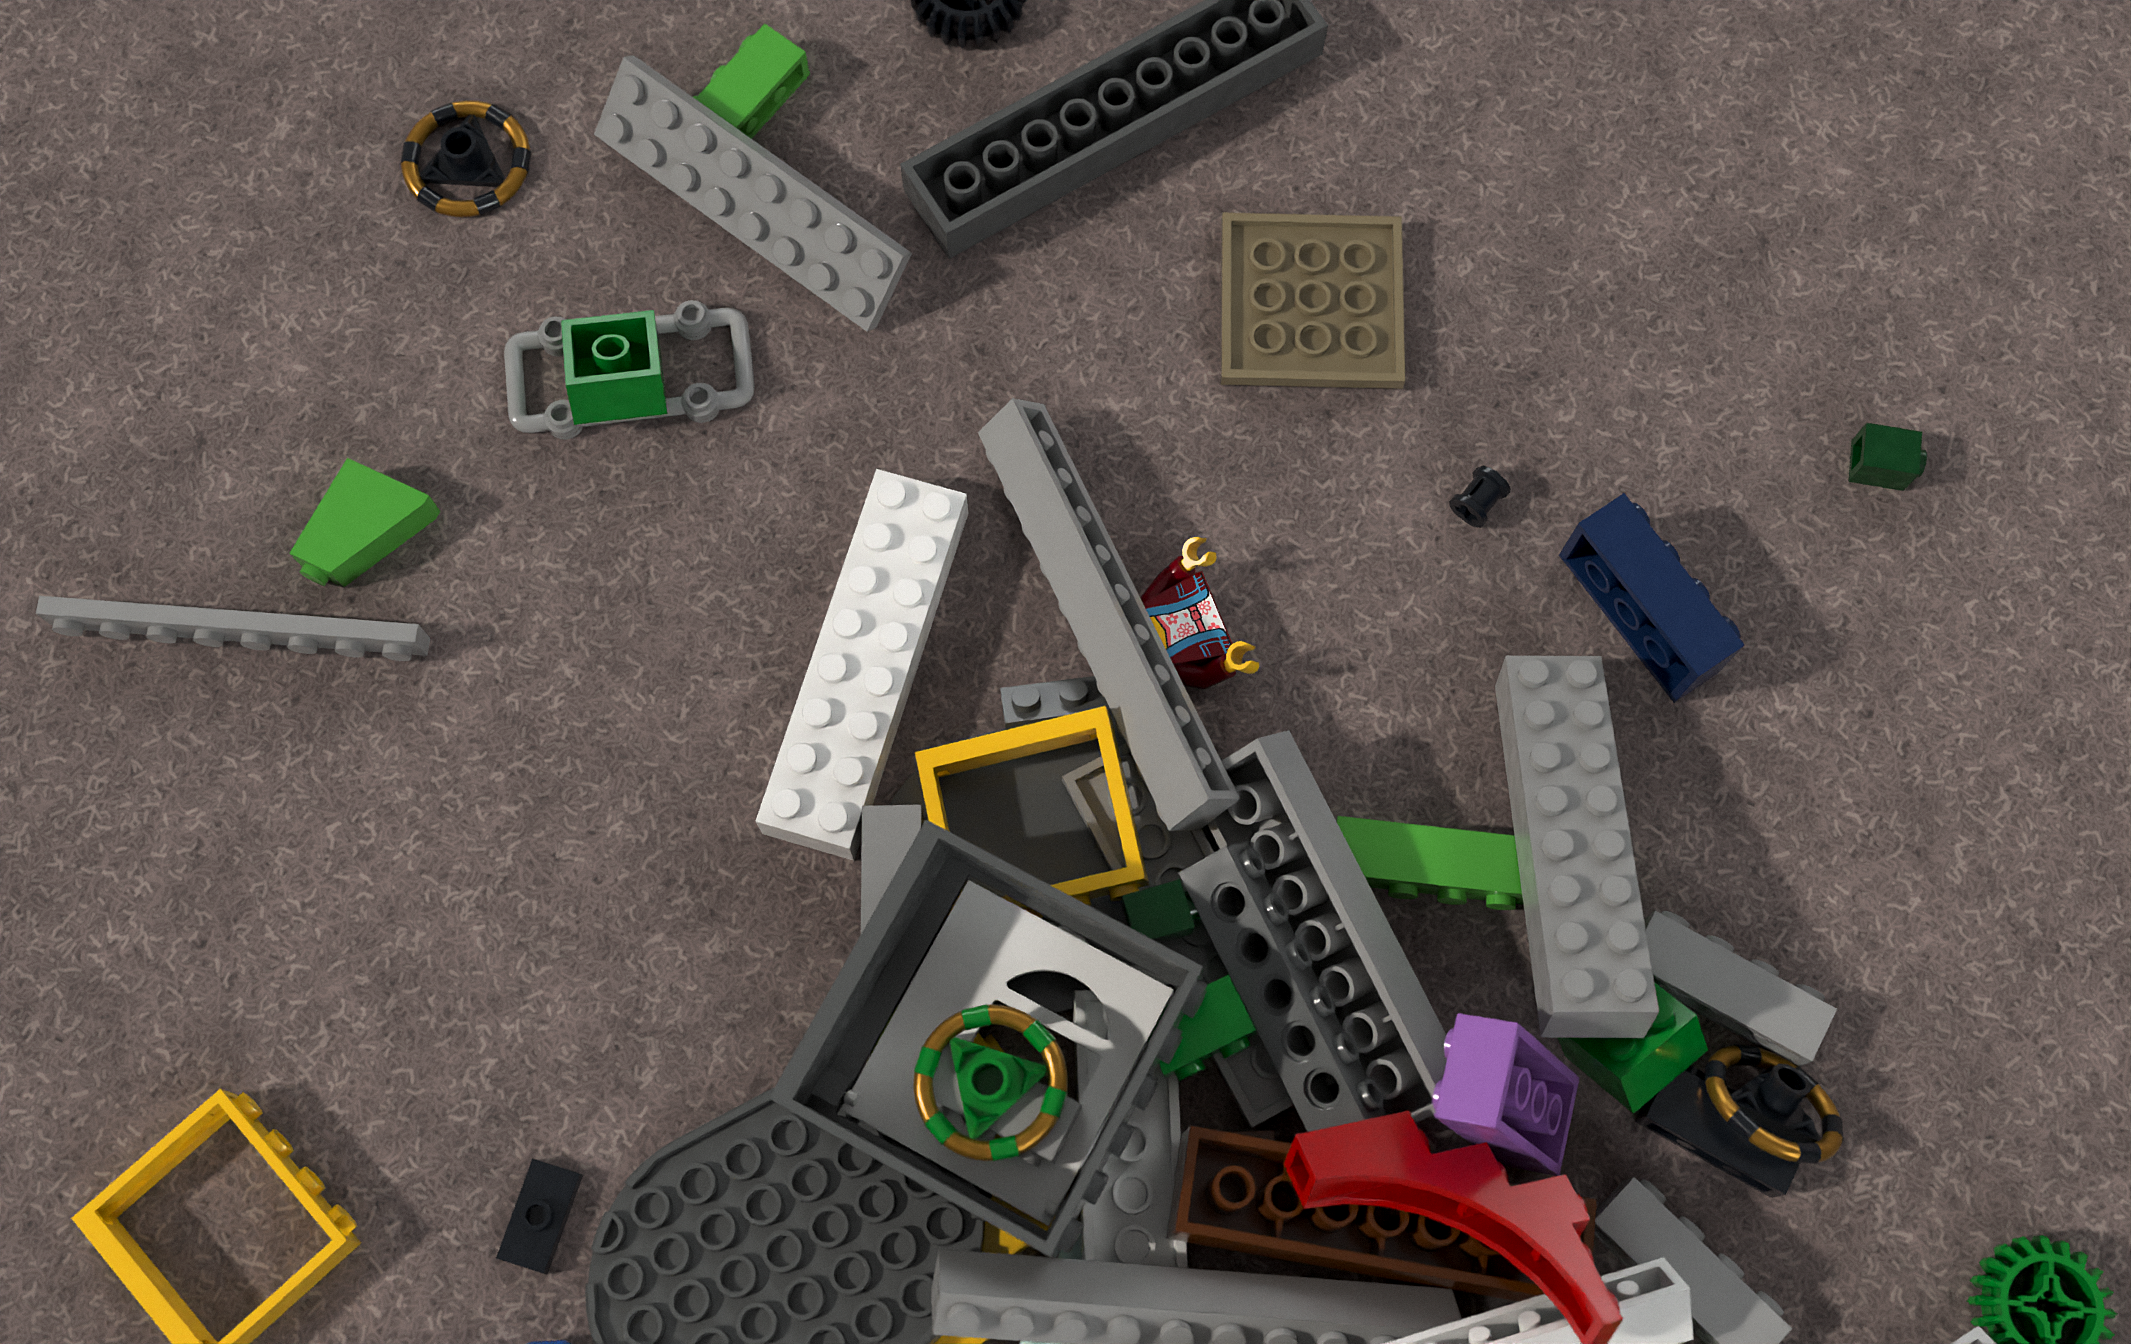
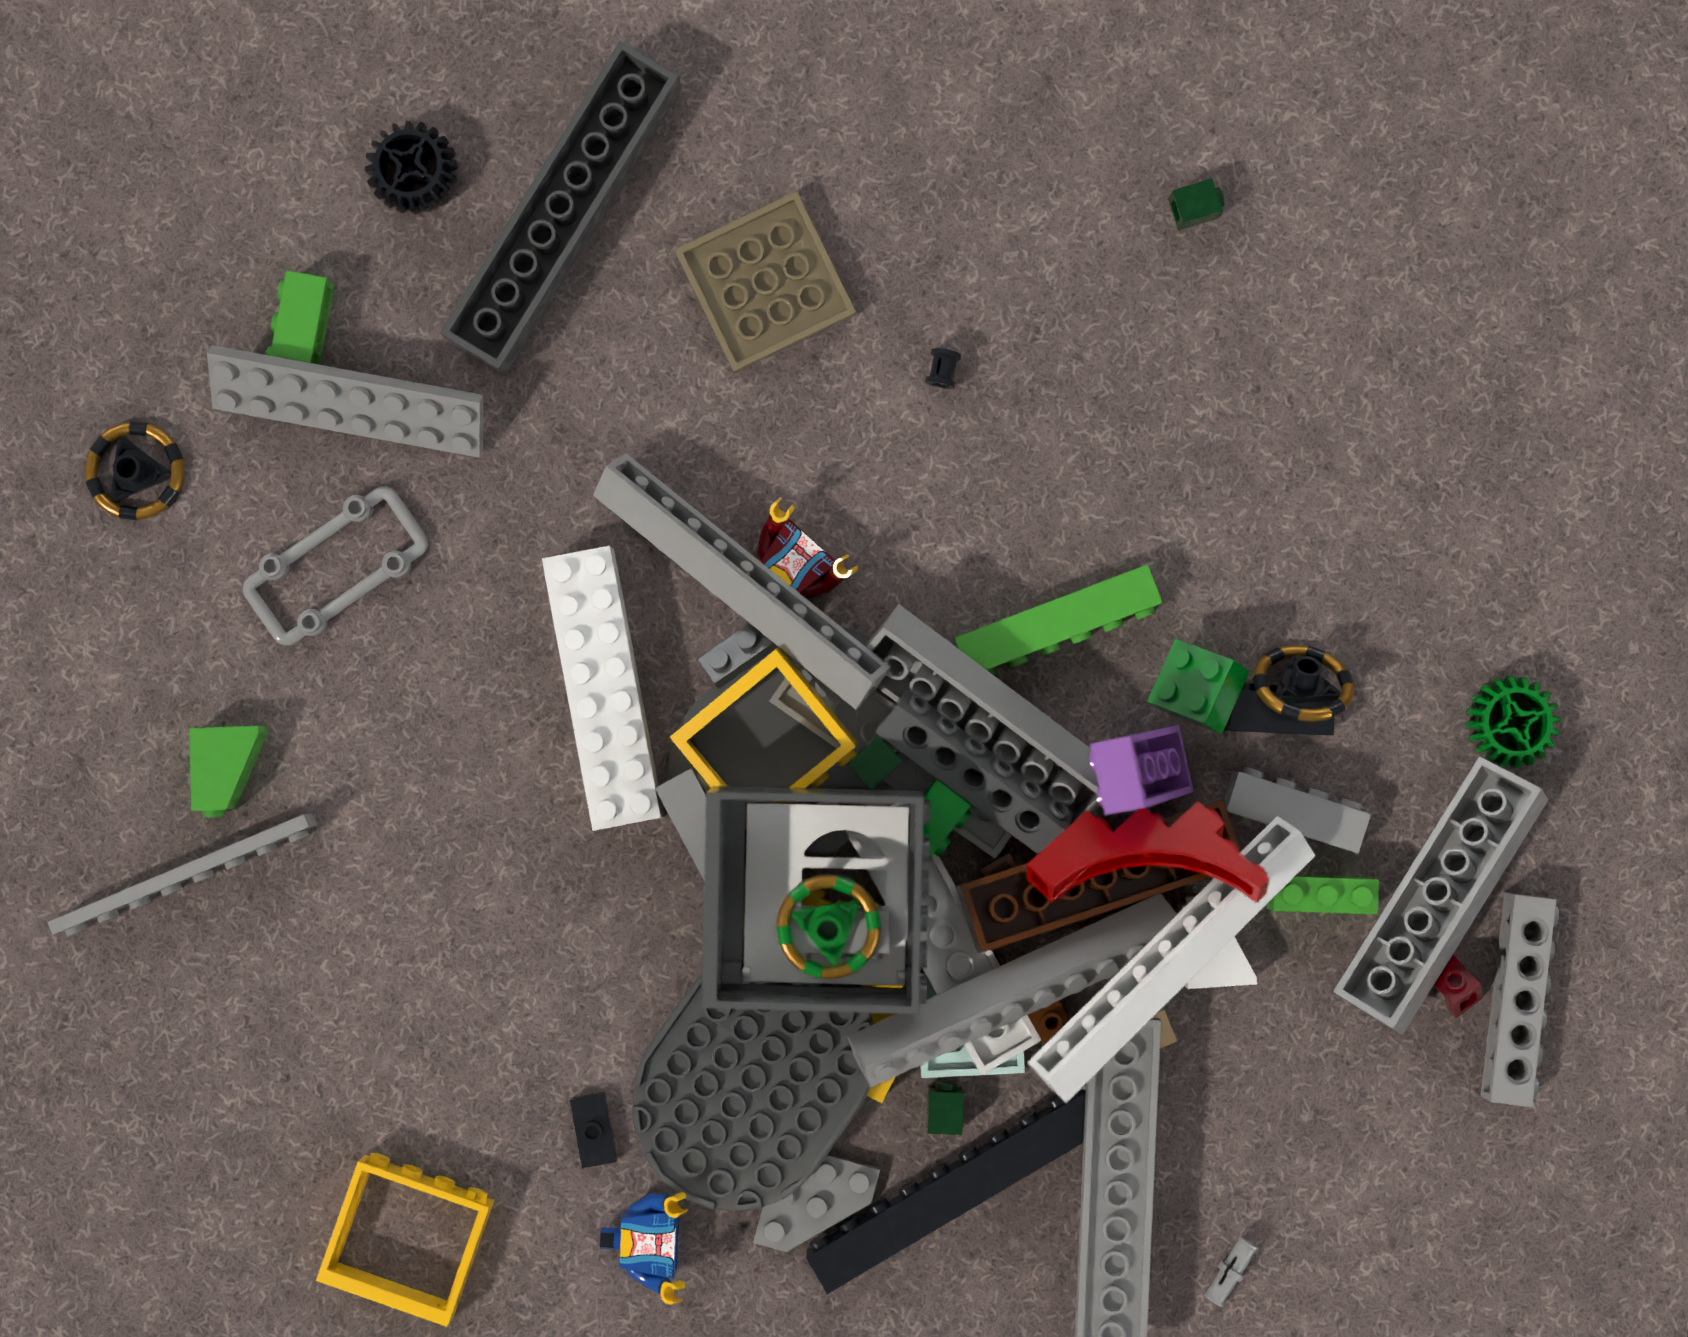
camera: 25 degrees left, 15 degrees up
green brick [561,310,668,425] -> none
light grey brick [1495,655,1659,1038] -> none
dark blue brick [1559,493,1745,703] -> none
light grey brick [1644,910,1837,1067] -> none

